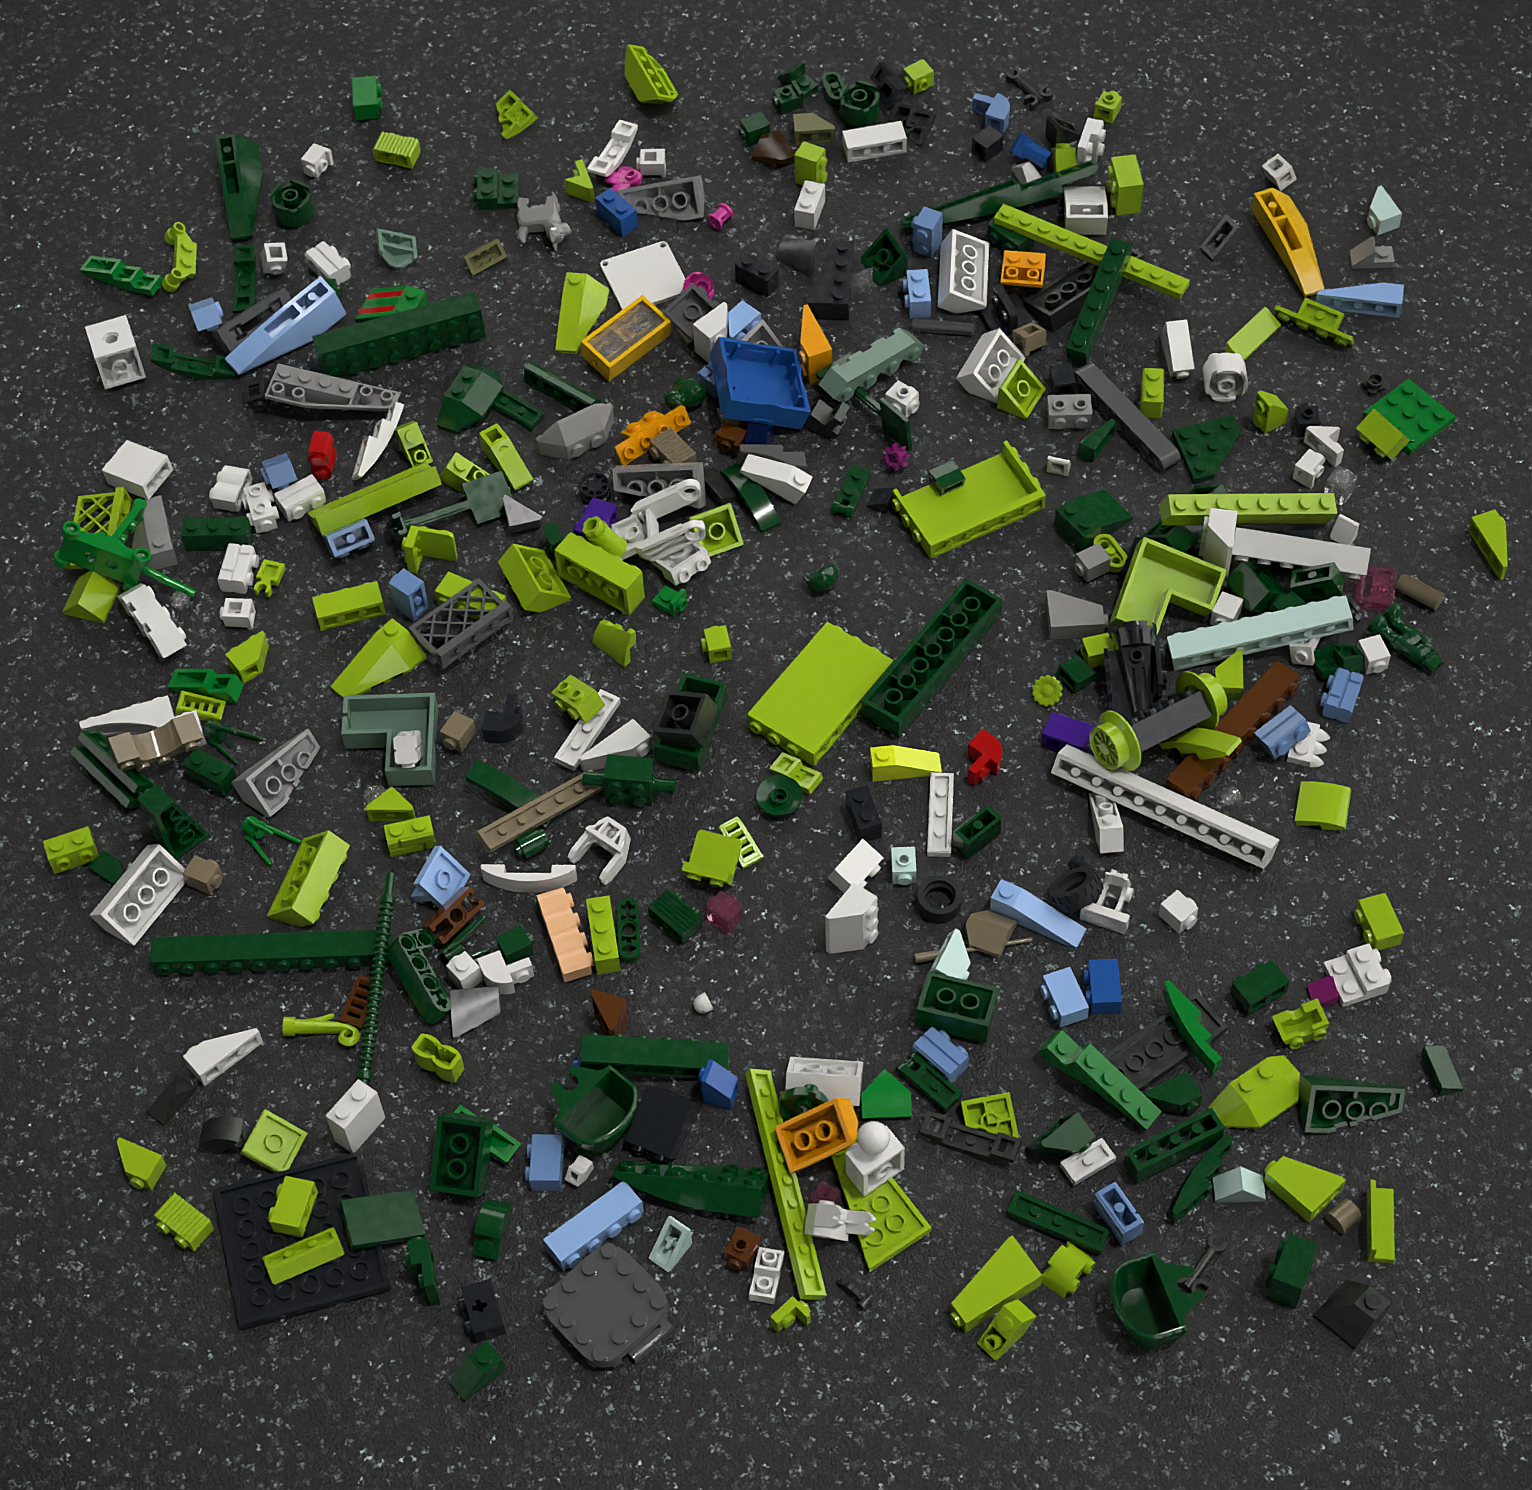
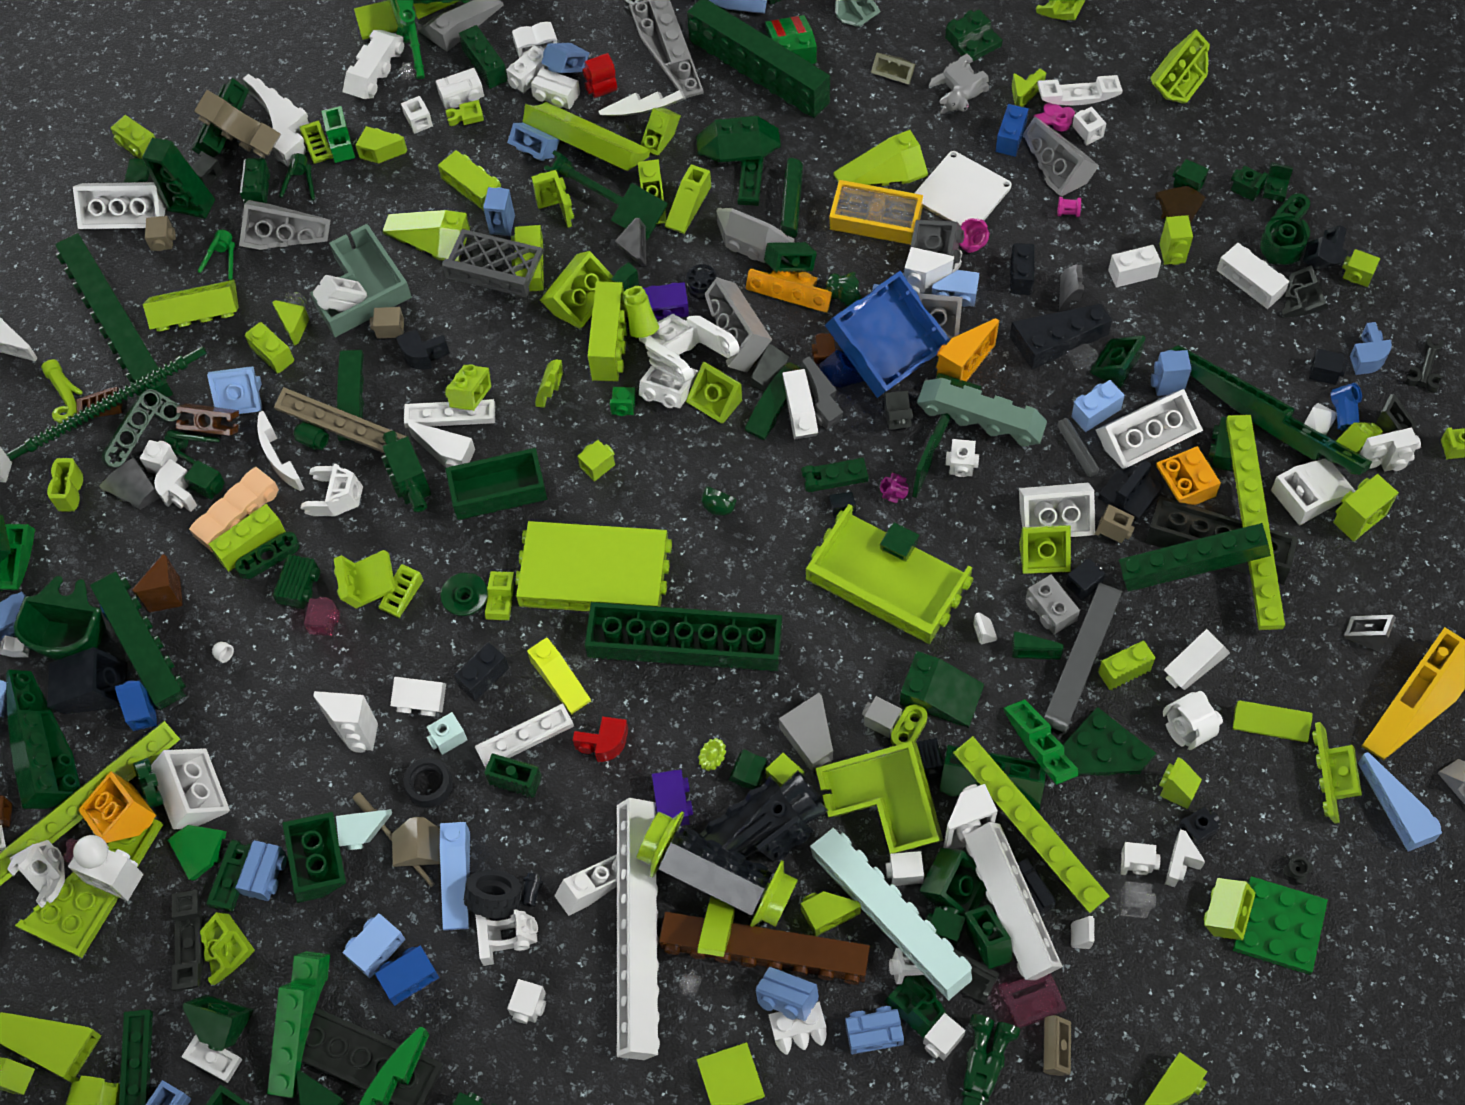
camera: 60 degrees right, 5 degrees up
dark tan brick [649,427,697,464] -> none
pearl dark grey brick [653,690,718,748] -> none
olive slope [793,113,835,146] -> none
none -> dark green brick [764,242,817,272]
none -> green slope [1004,700,1078,785]

